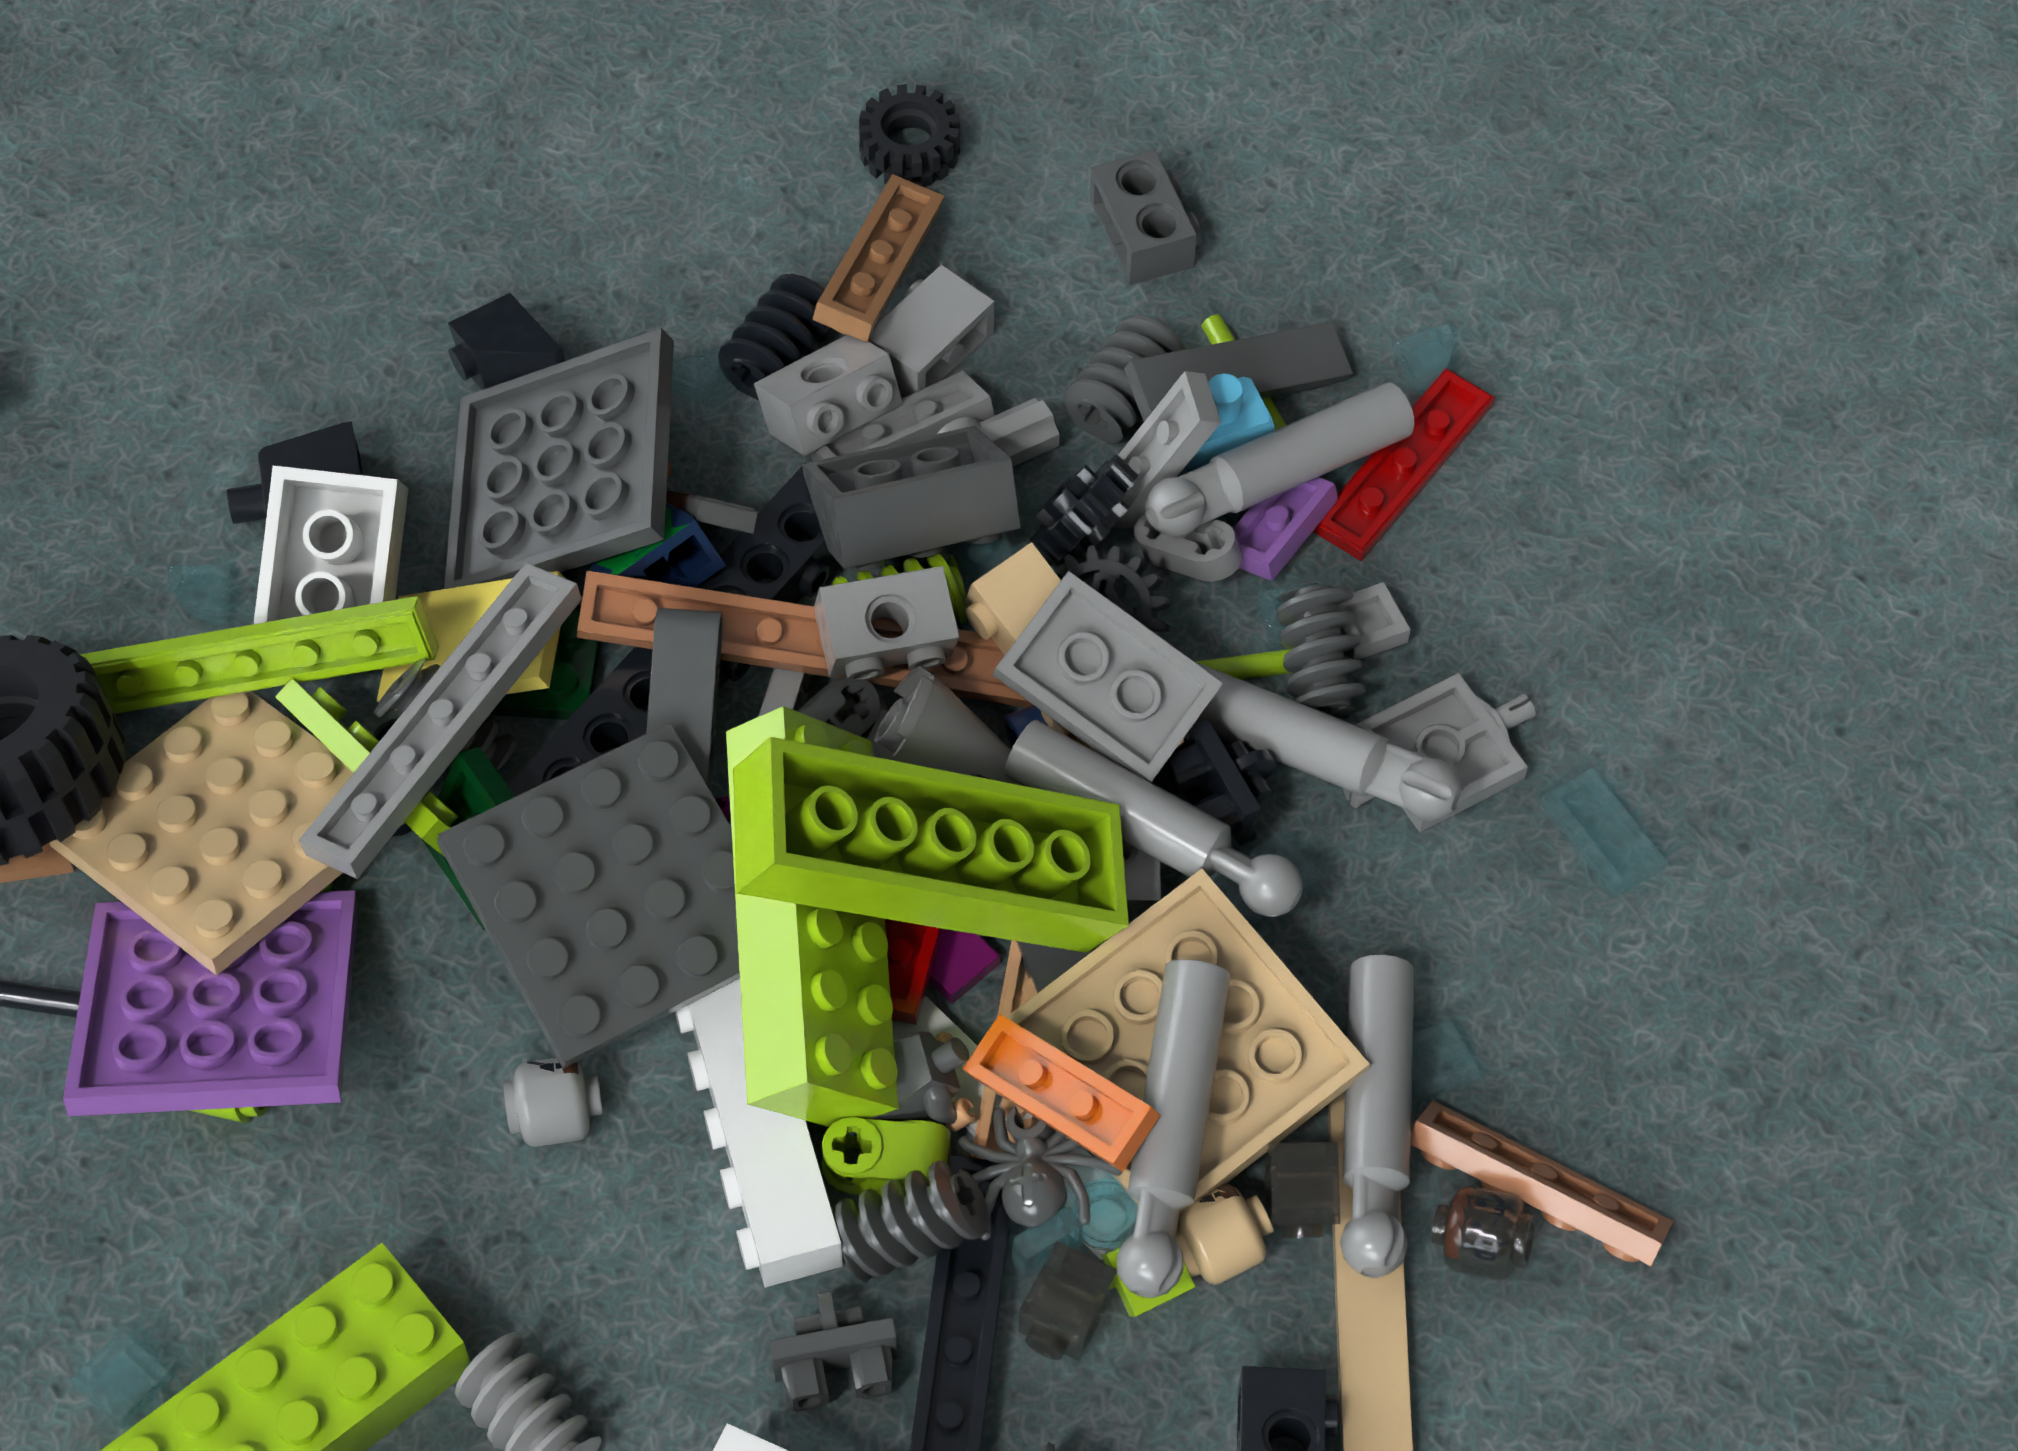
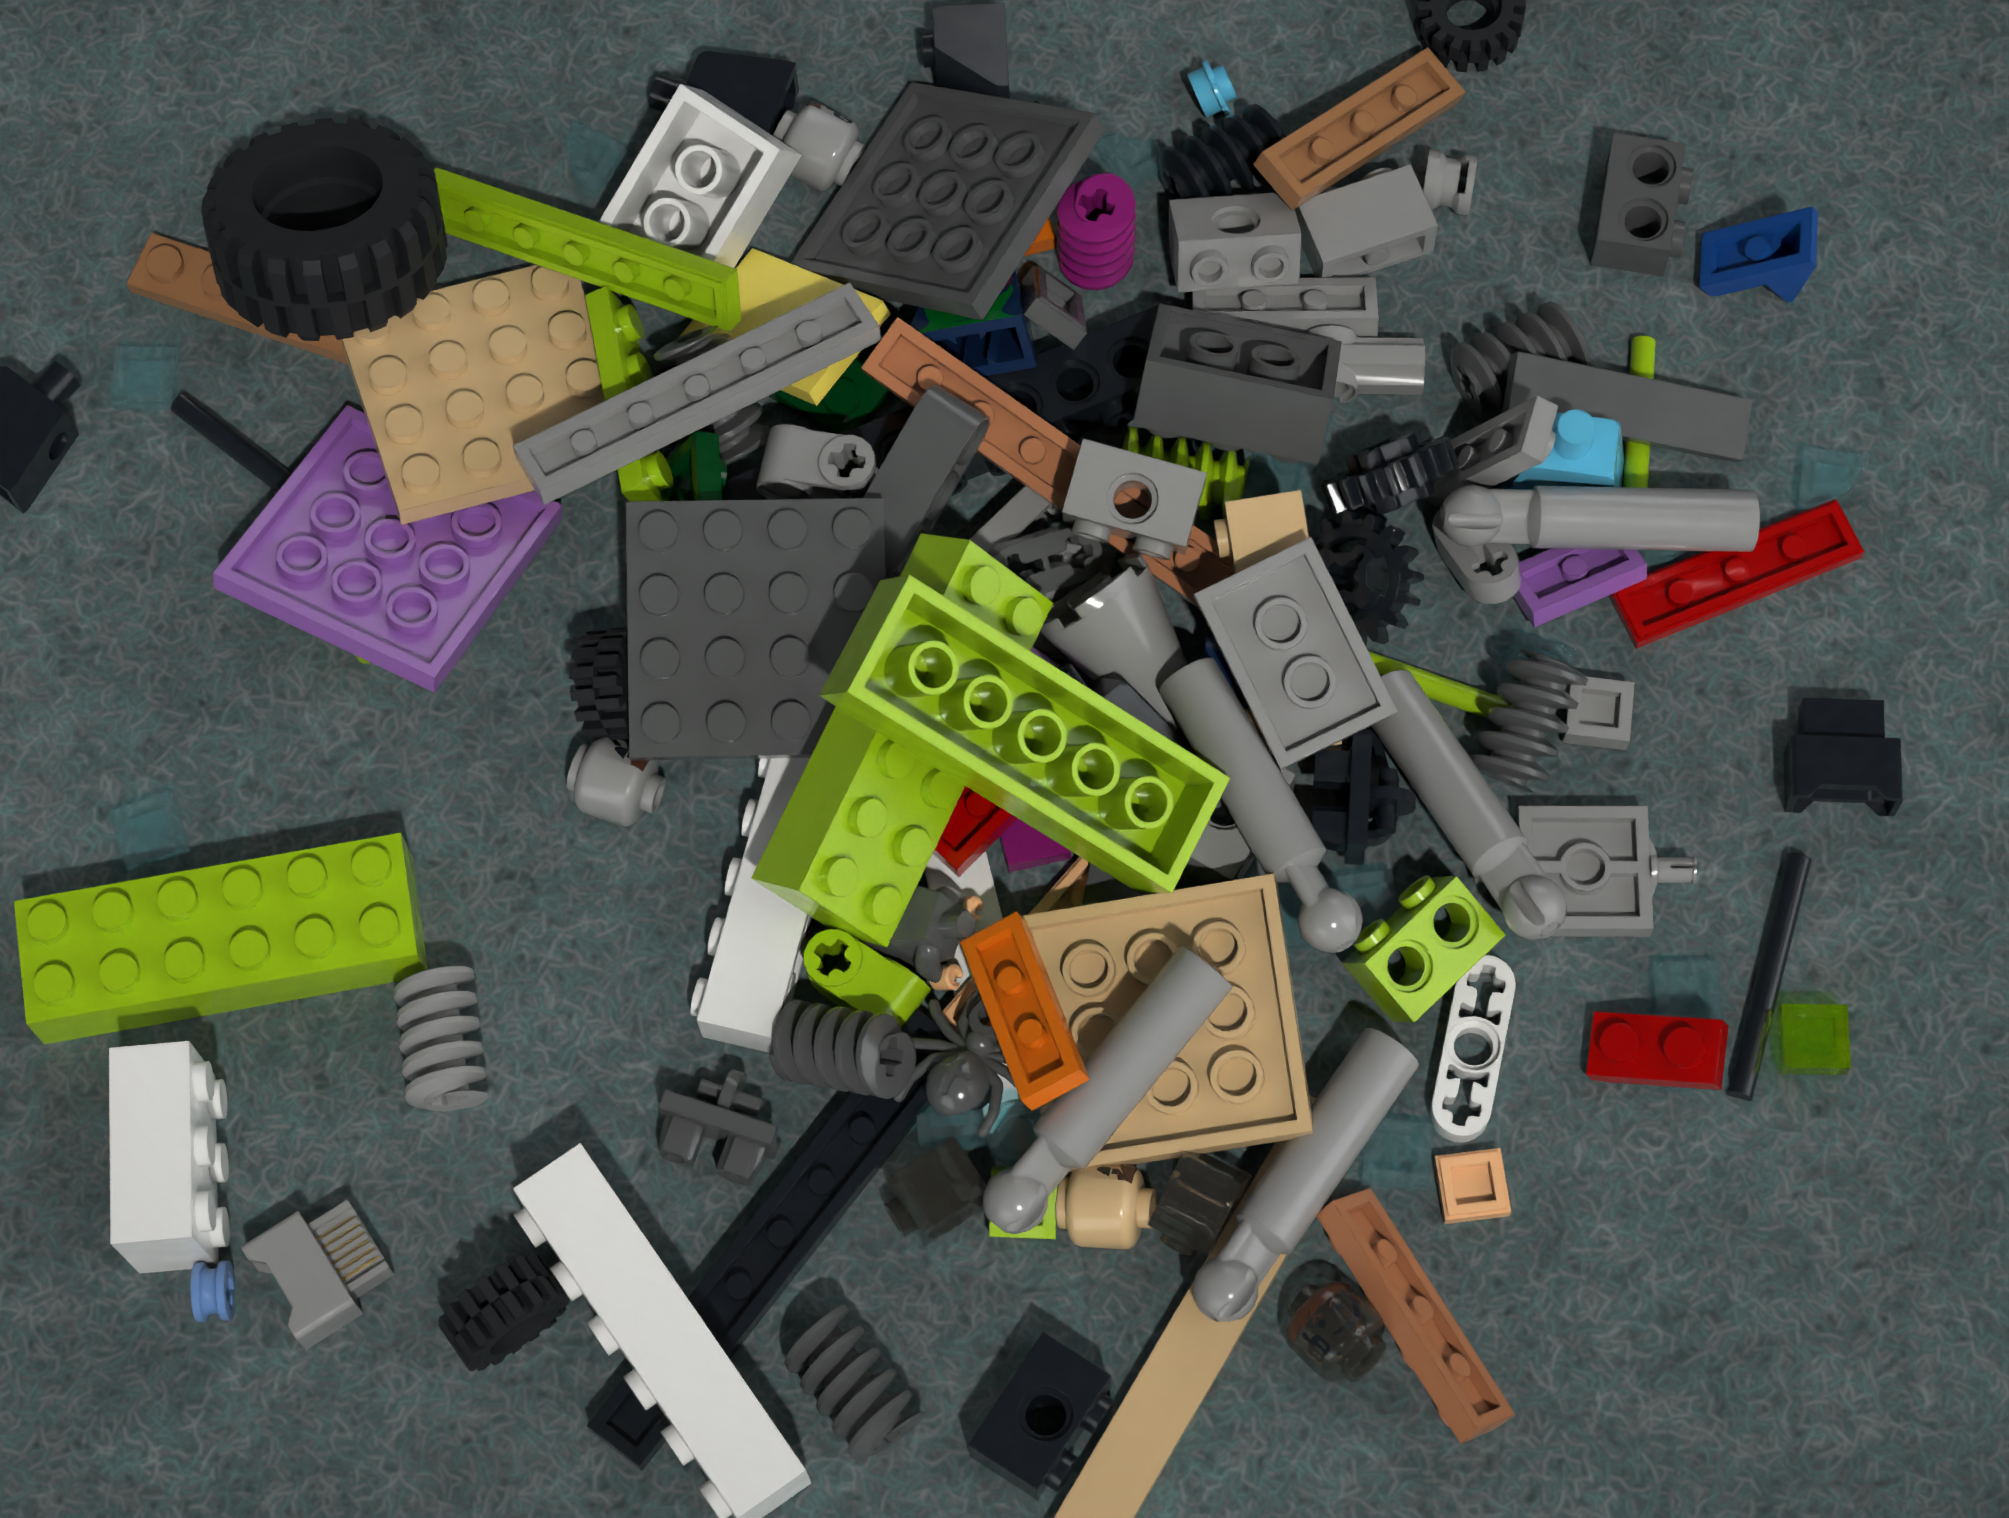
camera: 35 degrees right, 10 degrees up
none -> black tyre [569,627,629,743]
none -> light grey piece [756,424,879,500]
none -> light grey head [773,101,865,192]
none -> magenta piece [1057,172,1136,291]
none -> medium azure plate [1187,60,1237,118]
none -> lime brick [1342,875,1506,1023]
none -> light grey wheel [1423,149,1478,216]
none -> white beam [1430,955,1516,1142]
none -> light nougat tile [1434,1148,1511,1224]
none -> red plate [1586,1011,1729,1090]
none -> blue slope [1699,206,1818,302]
none -> black bar [1726,852,1812,1101]
none -> clear neon green plate [1777,1004,1851,1075]
none -> black piece [1784,698,1903,816]

